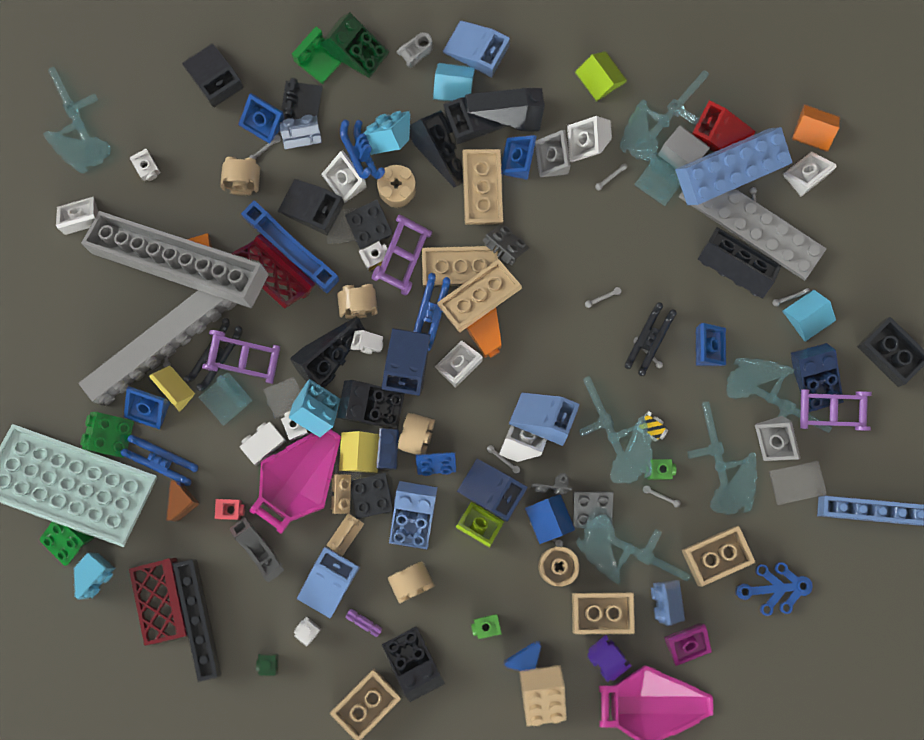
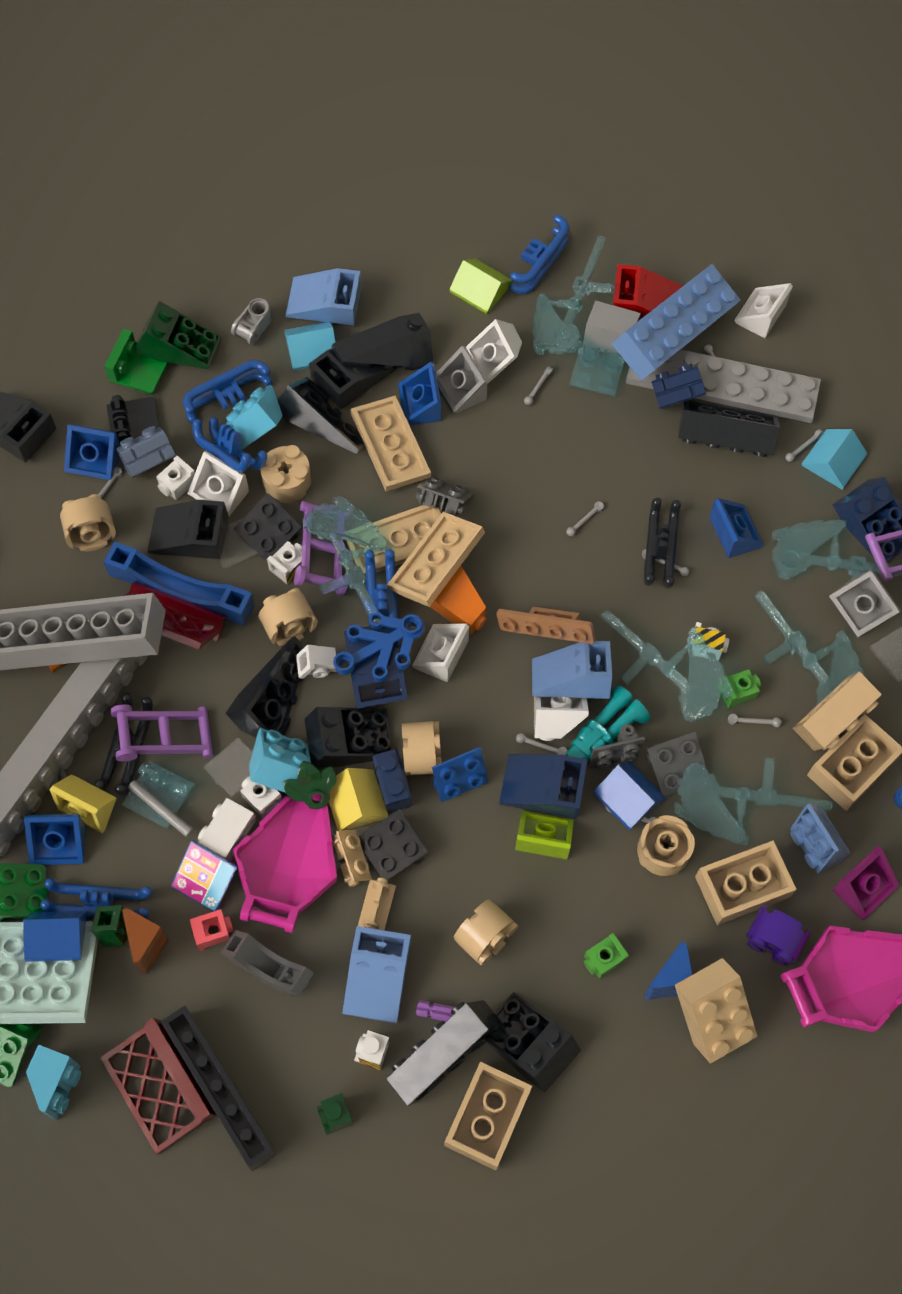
camera: 20 degrees left, 15 degrees down
medium blue slope [389,481,437,549] -> none
orange slope [792,105,840,151] -> none
none -> blue slope [23,911,87,962]
none -> dark green brick [91,905,128,947]
none -> light grey bar [128,780,194,837]
none -> white brick [156,456,195,500]
none -> piece [171,840,238,912]
none -> blue piece [183,360,272,424]
none -> dark green plate [283,761,336,809]
none -> clear light blue bar [303,496,391,624]
none -> blue plant [333,612,425,682]
none -> wedge [387,1000,505,1106]
none -> medium nougat bracket [496,607,595,644]
none -> blue piece [509,215,569,294]
none -> teal piece [565,685,651,762]
none -> dark blue brick [652,363,706,409]
none -> tan brick [793,671,882,751]

